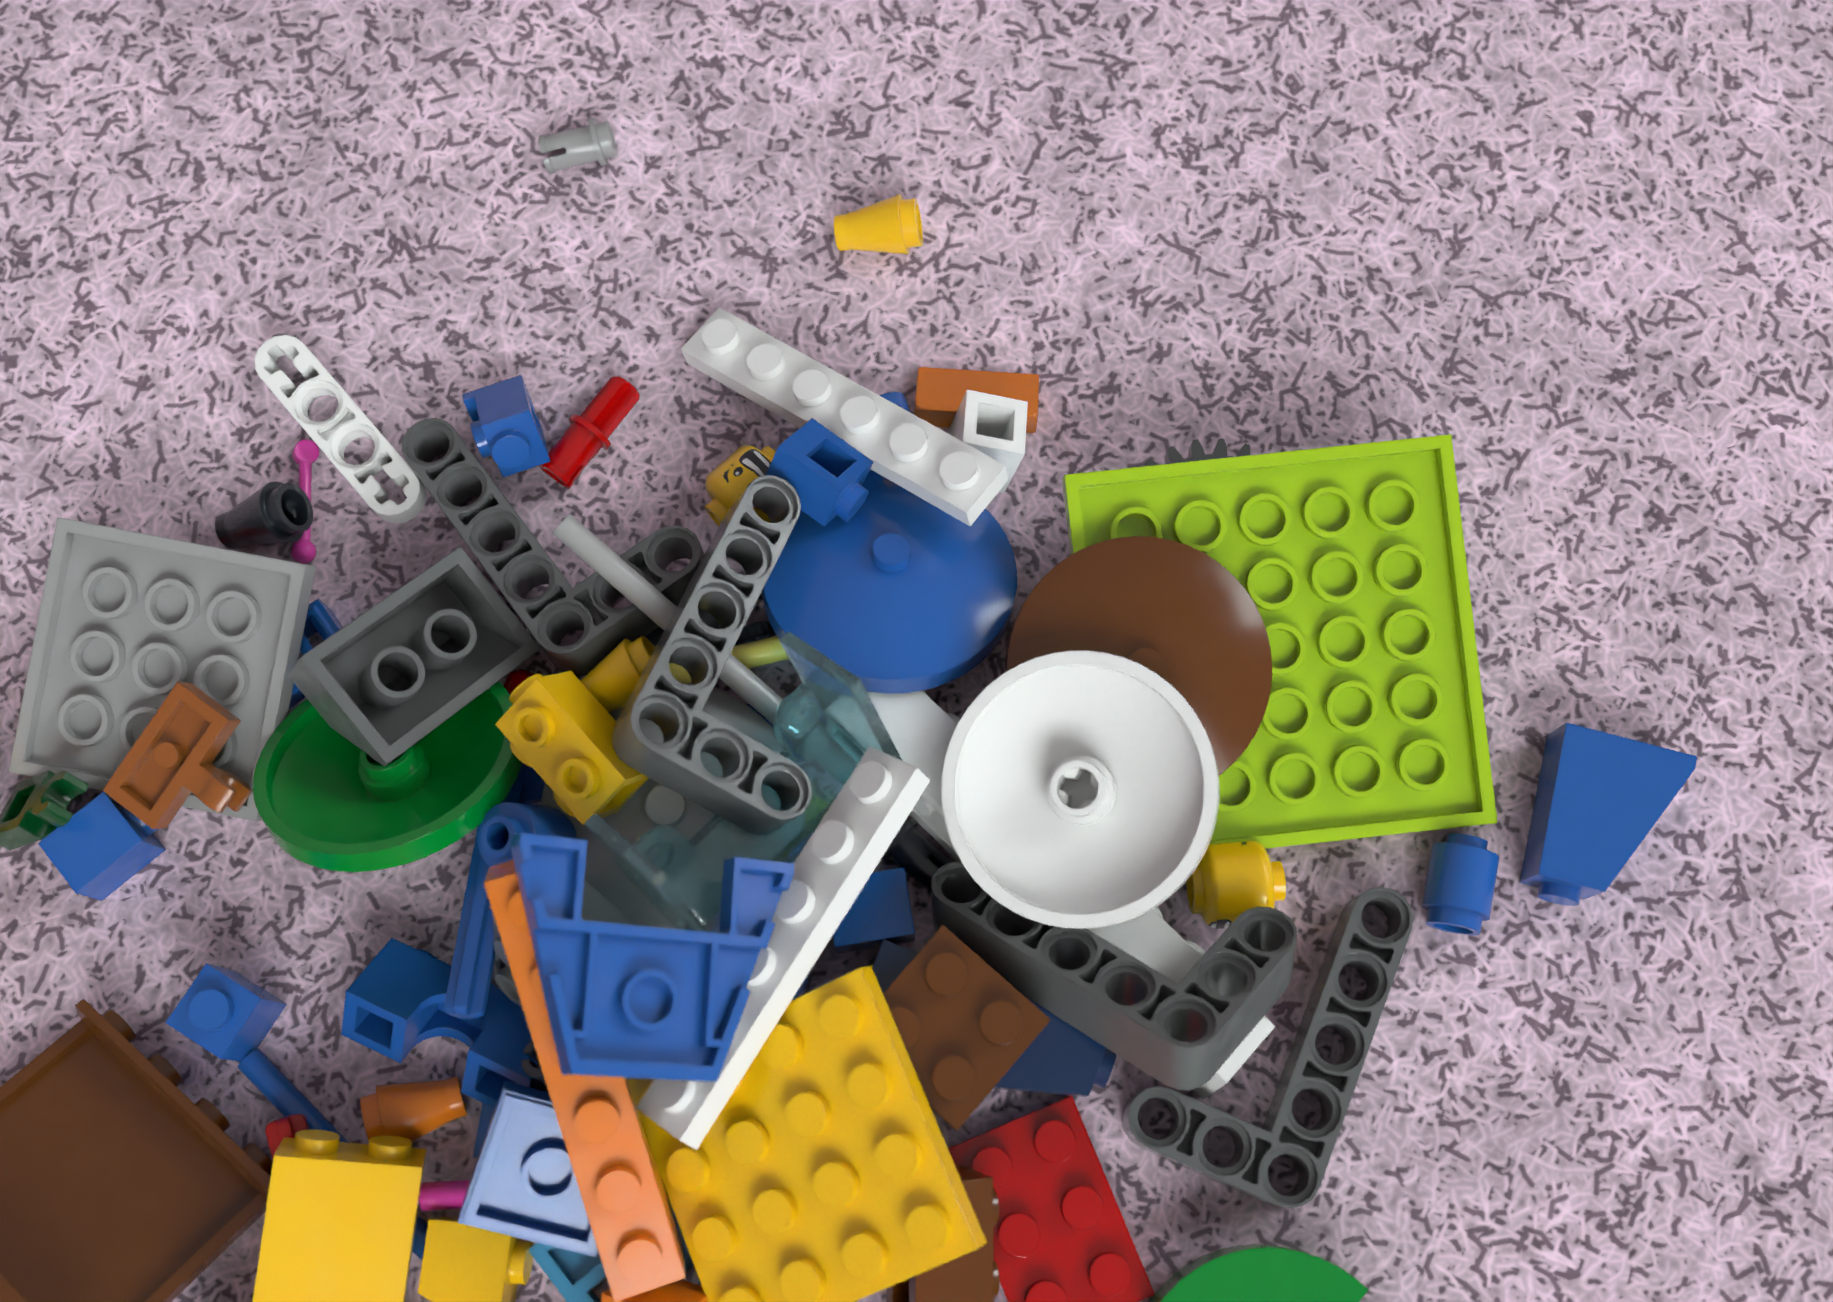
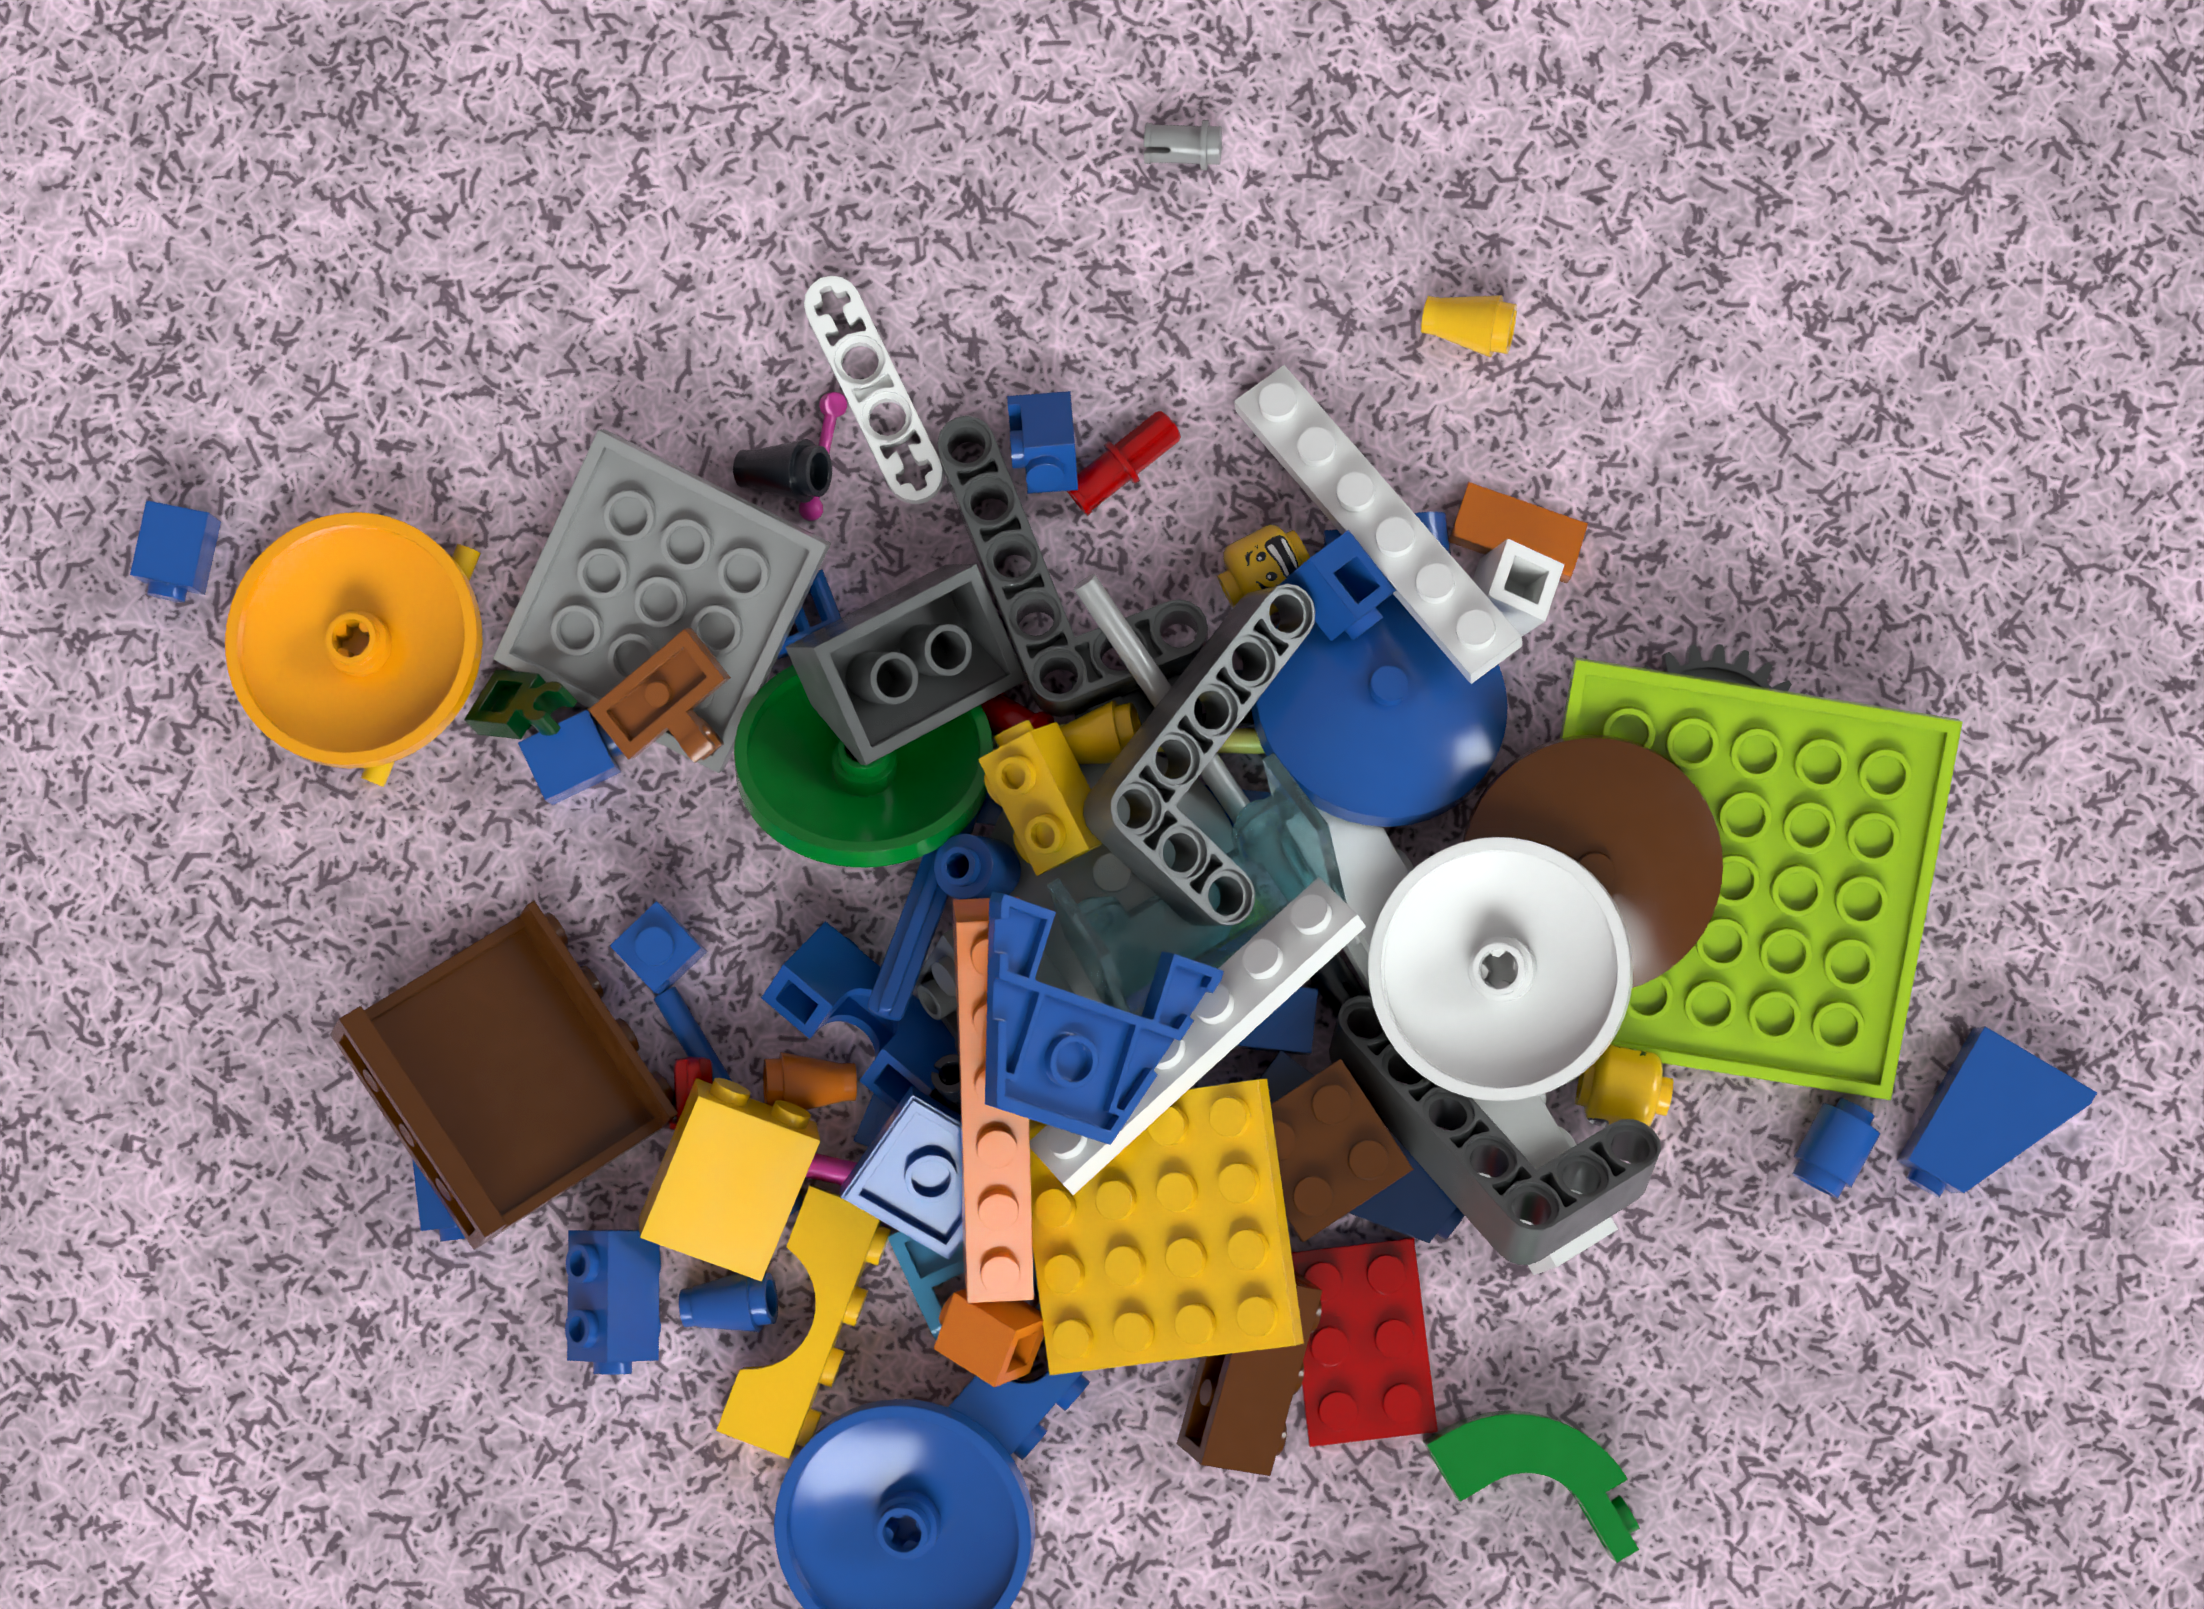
camera: 15 degrees right, 10 degrees up
dark grey beam [1121,887,1413,1208] -> none

